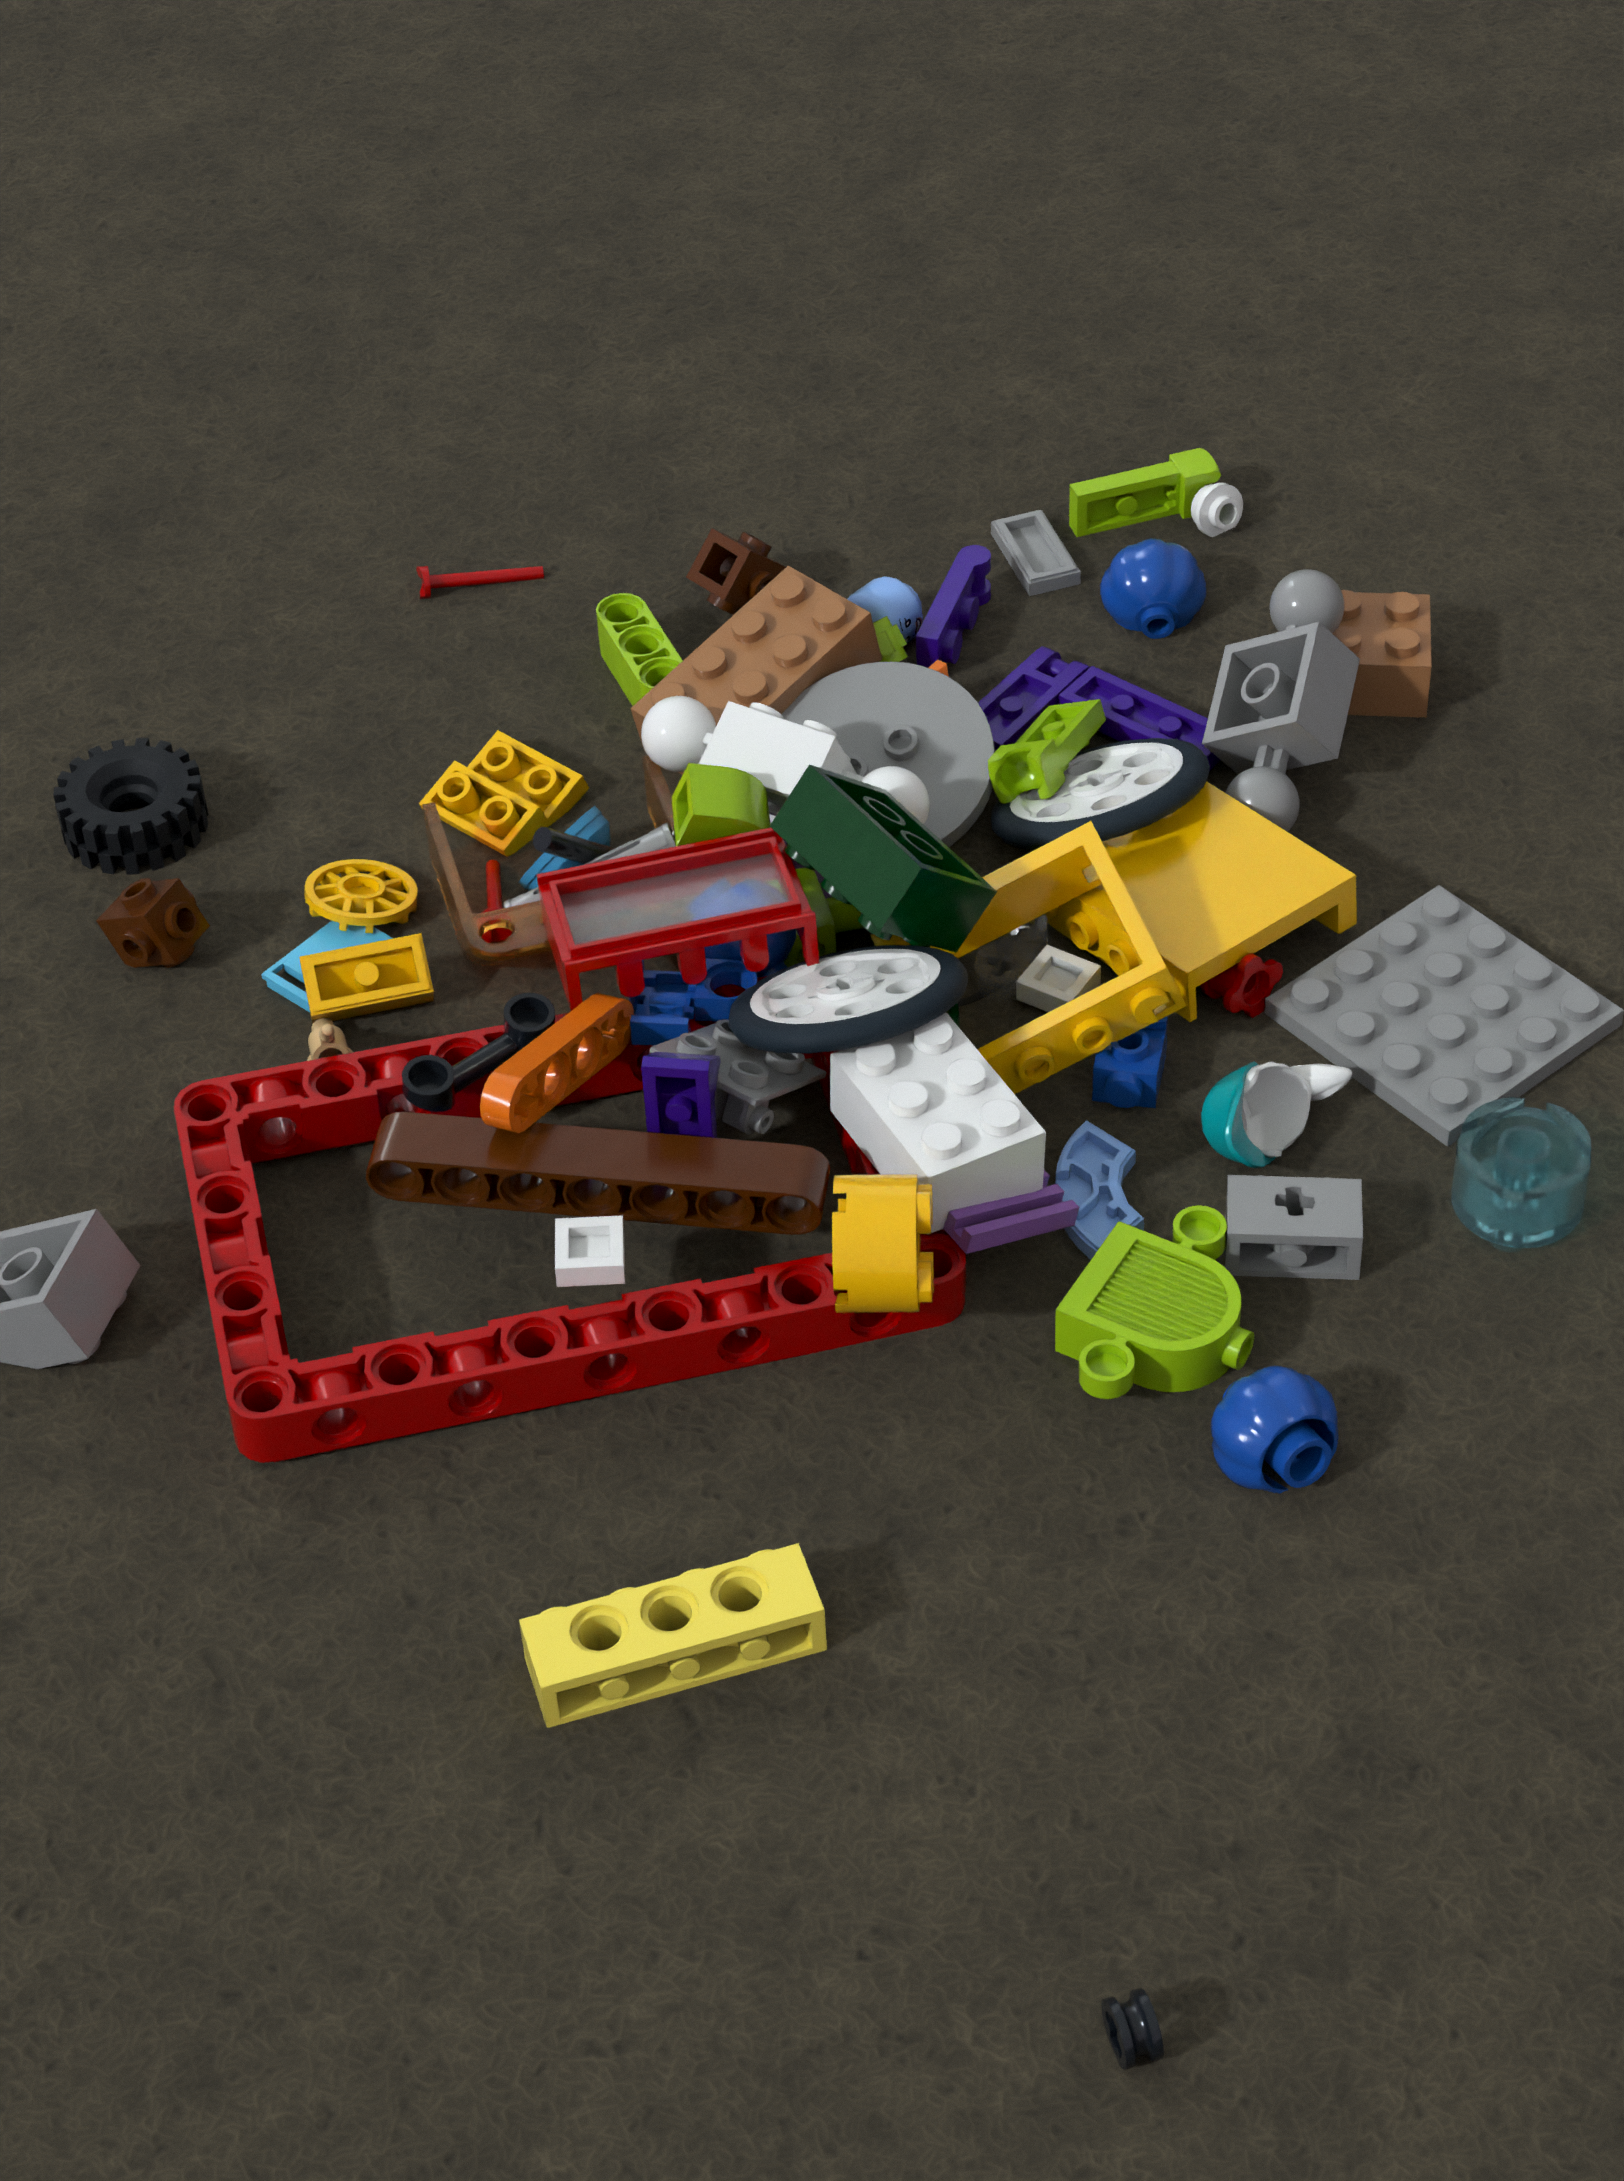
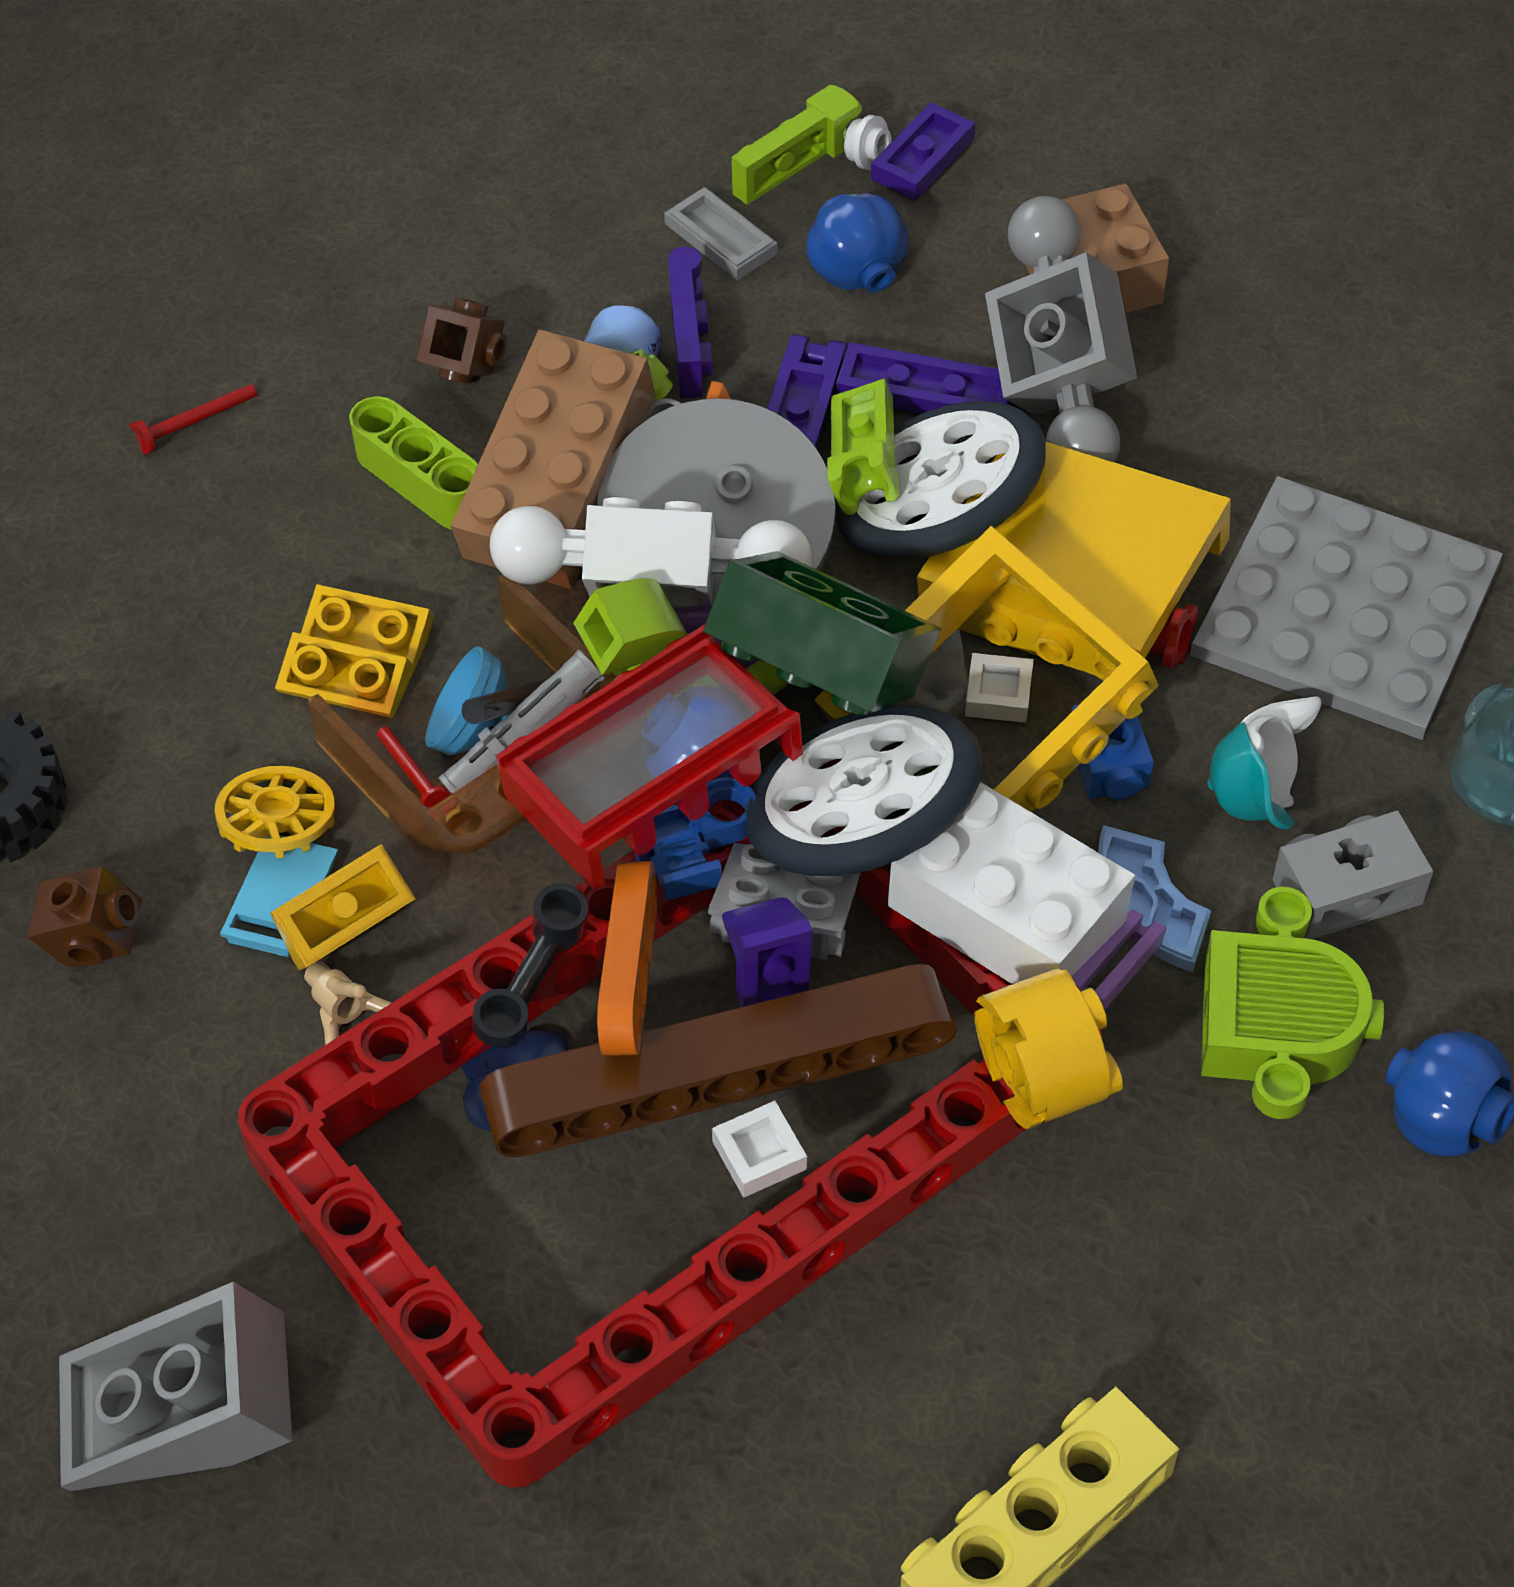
camera: 25 degrees left, 10 degrees up
none -> dark purple plate [871,102,975,201]

